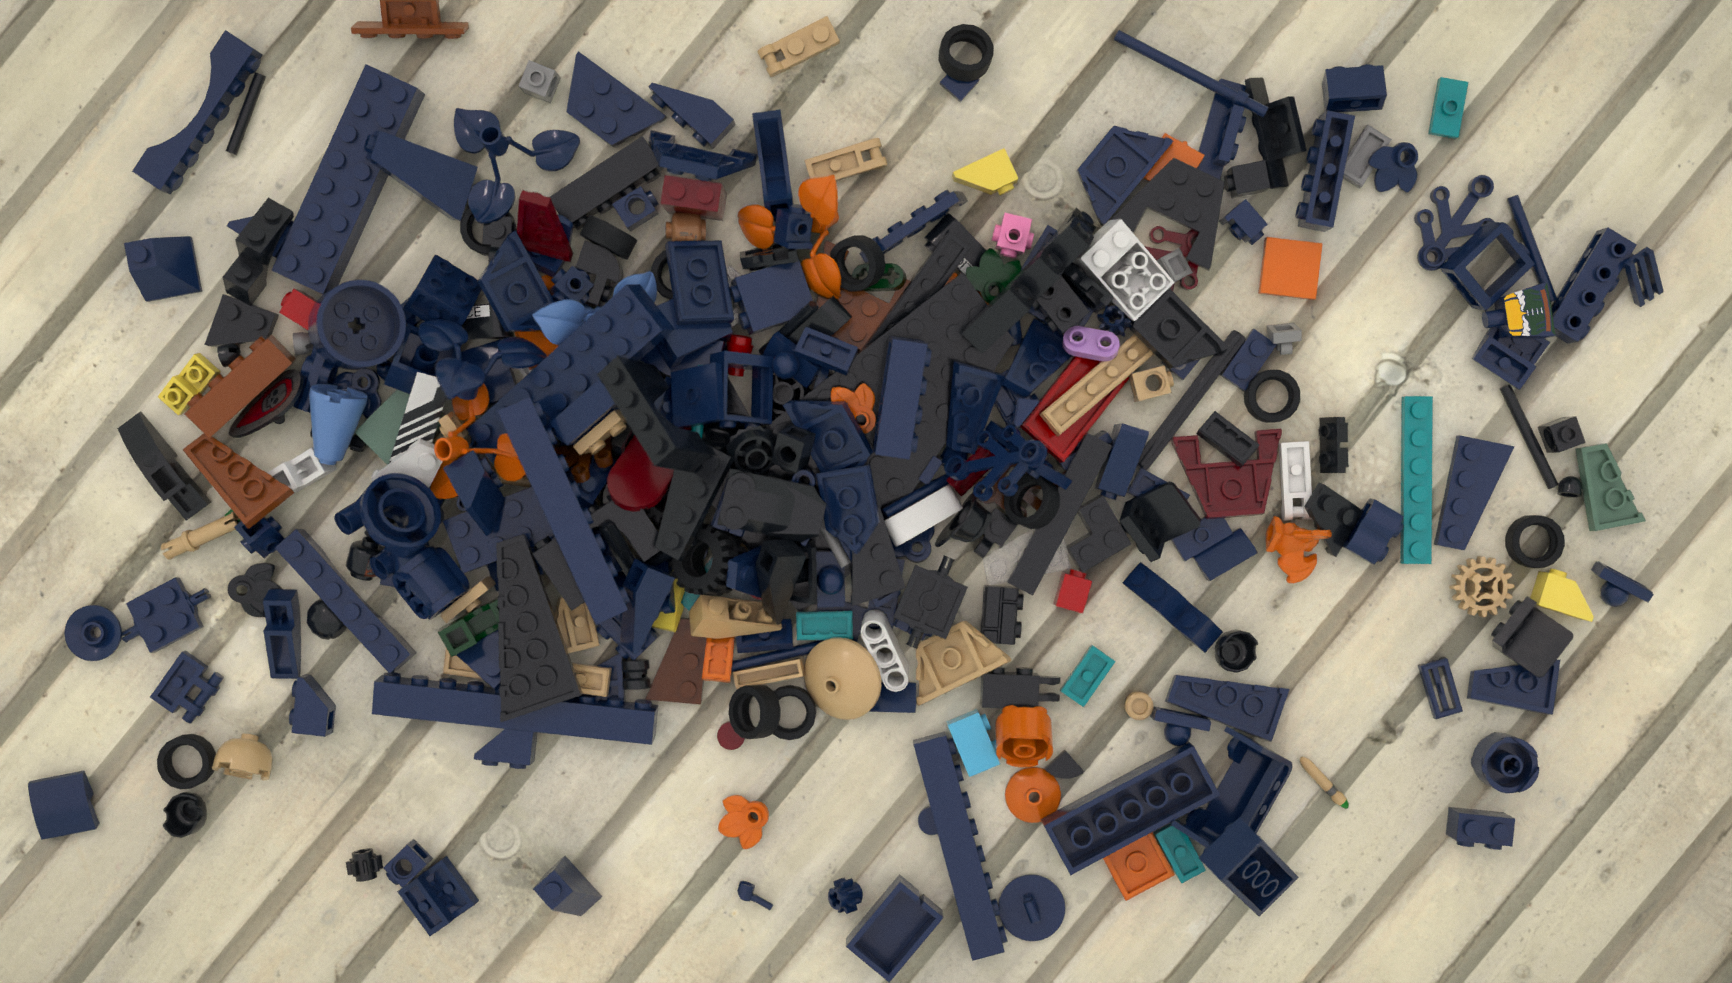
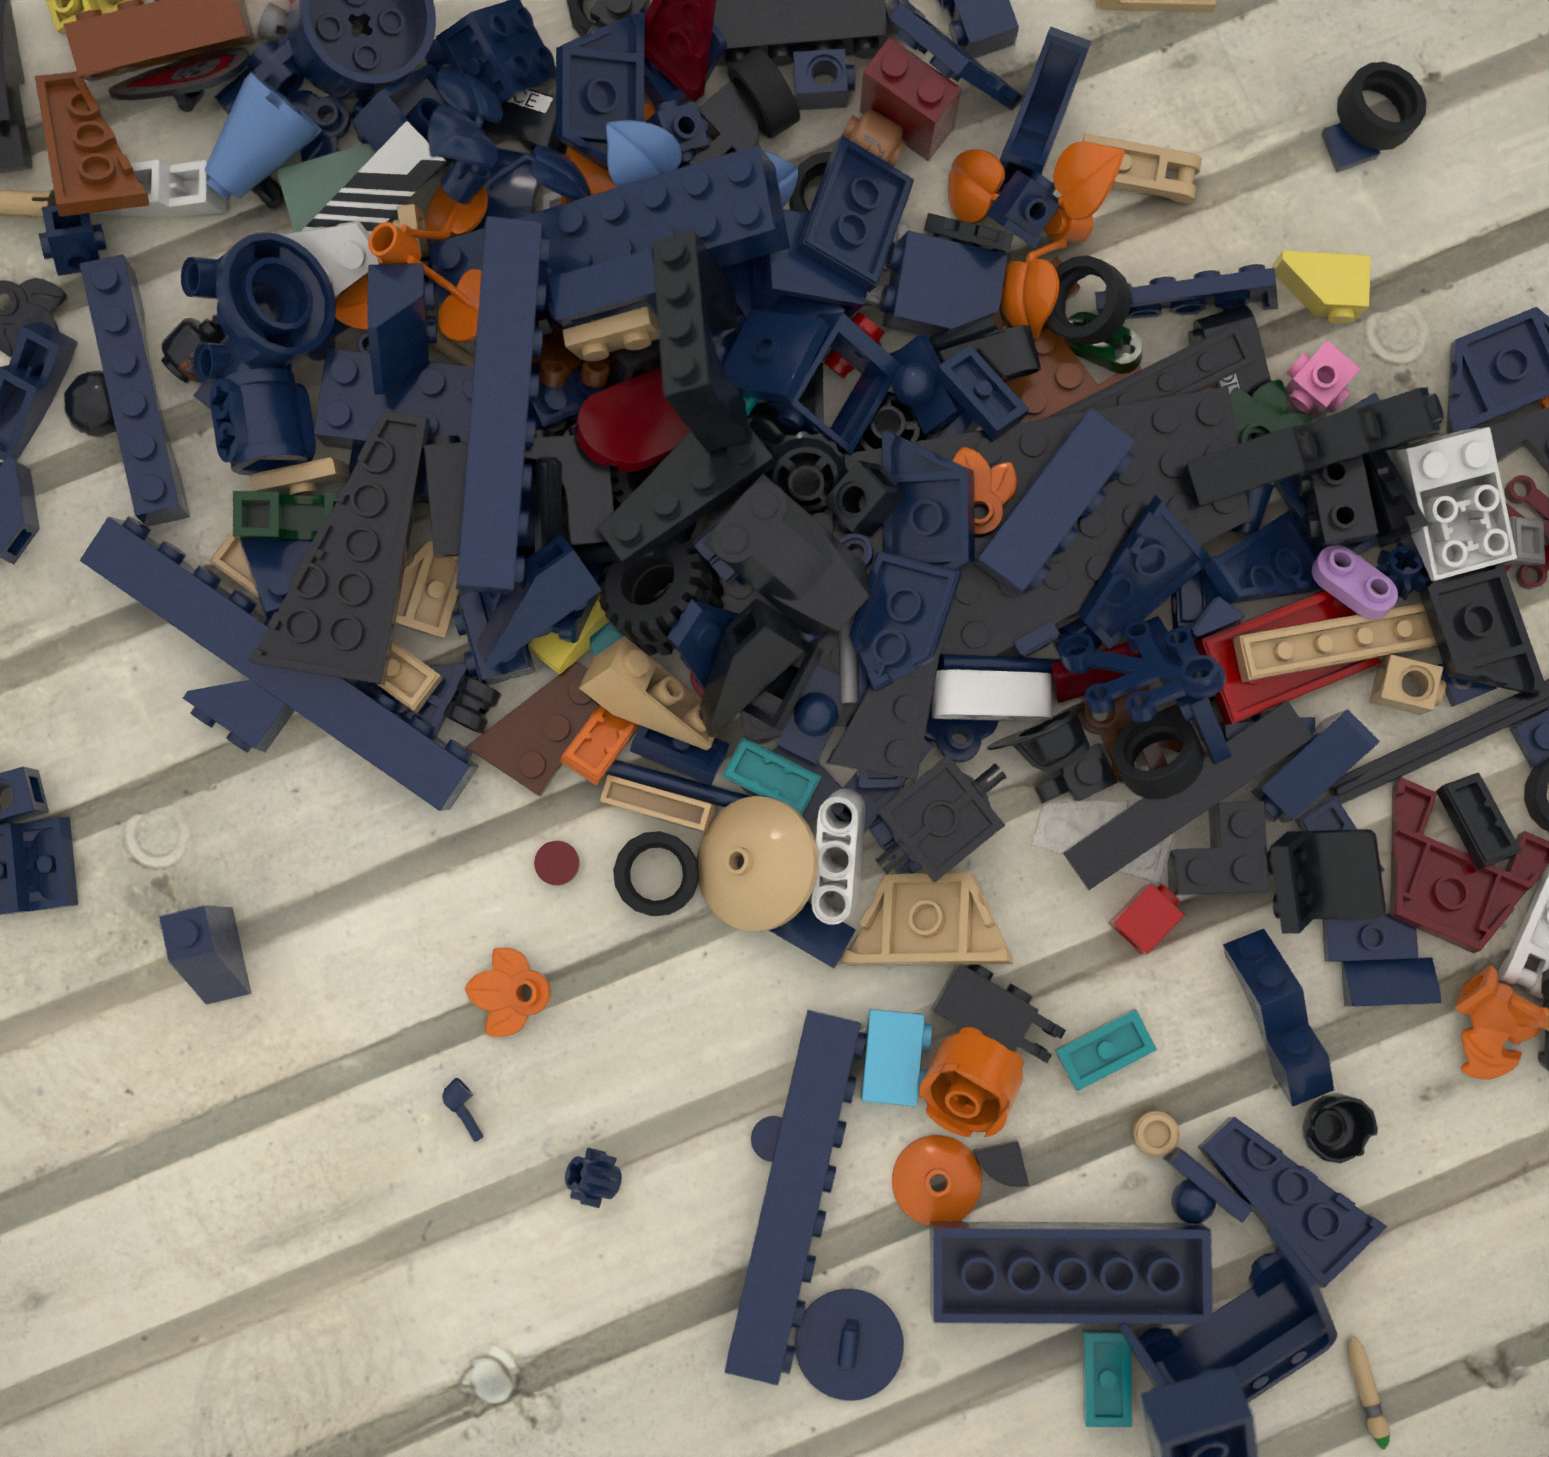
camera: 30 degrees right, 5 degrees down
black tyre [729,685,781,739] -> none
dark blue piece [846,874,944,983] -> none
black brick [981,585,1024,645] -> none
orange tile [1103,832,1175,901] -> none

